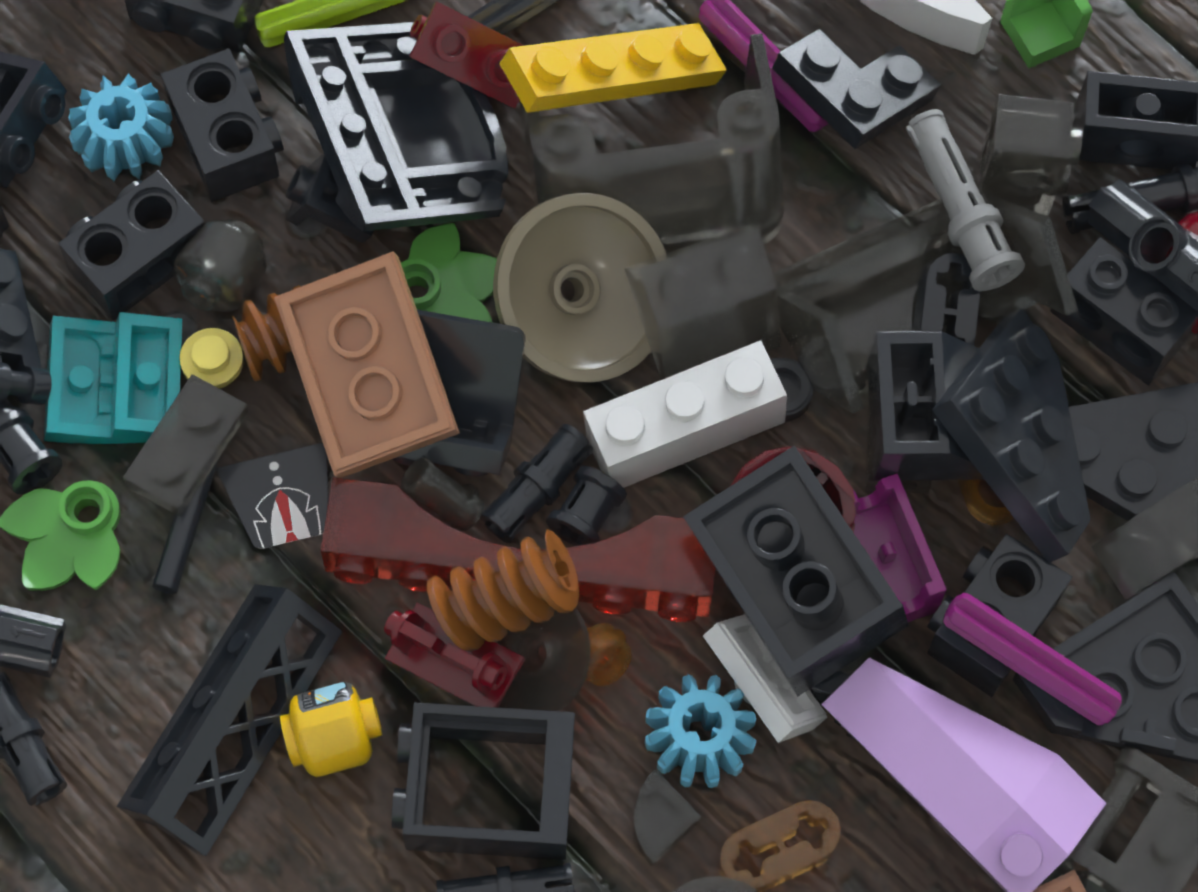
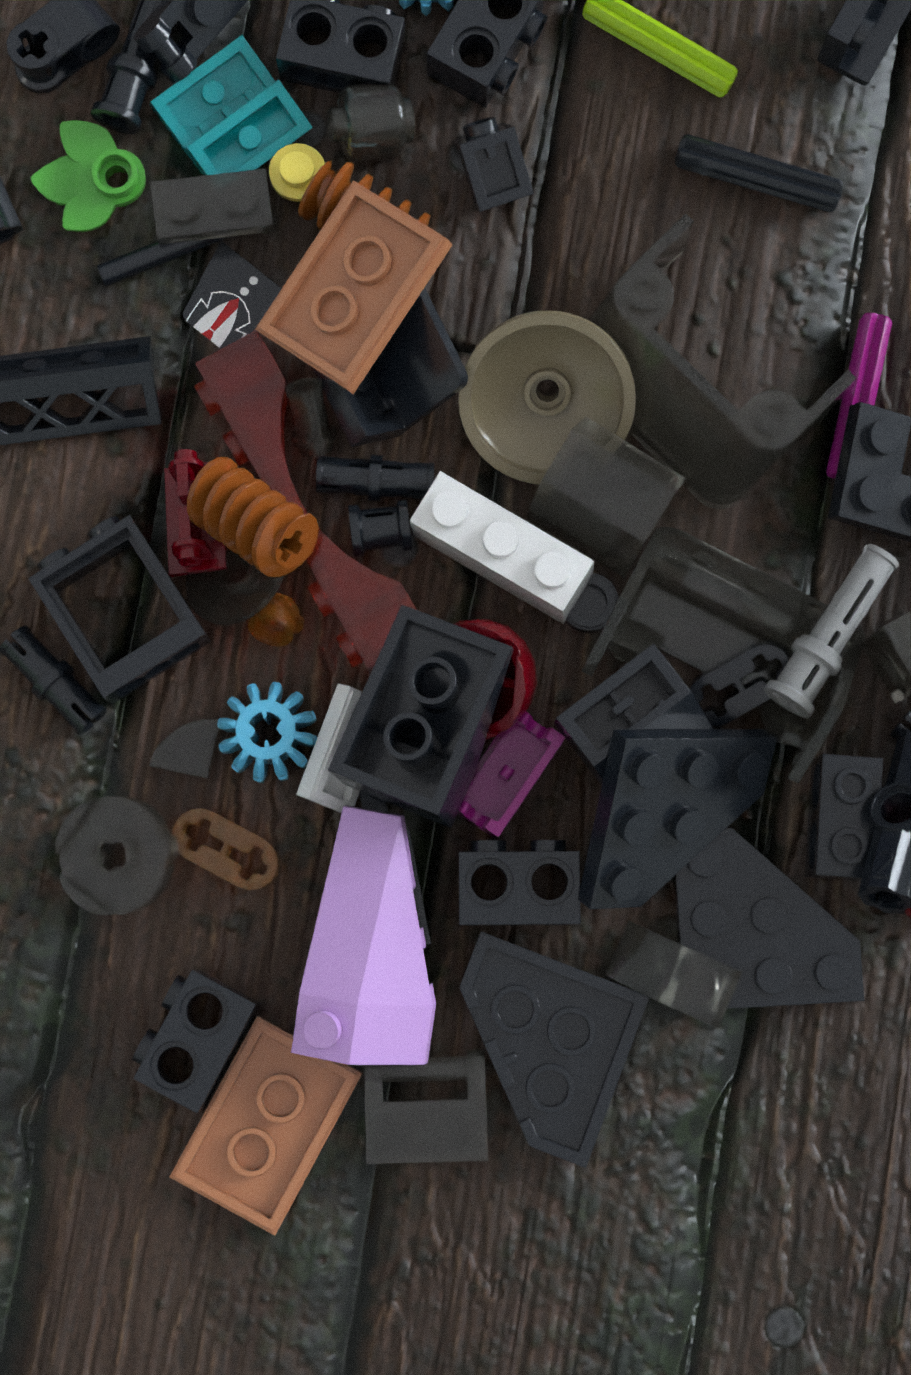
camera: 55 degrees right, 15 degrees up
yellow head [280,682,383,777] -> none
black slope [284,22,508,231] -> none
bright green plate [401,223,497,322] -> none
dark red hinge [409,1,525,109] -> none
yellow plate [499,23,727,113] -> none
magenta axle [943,593,1122,725] -> none

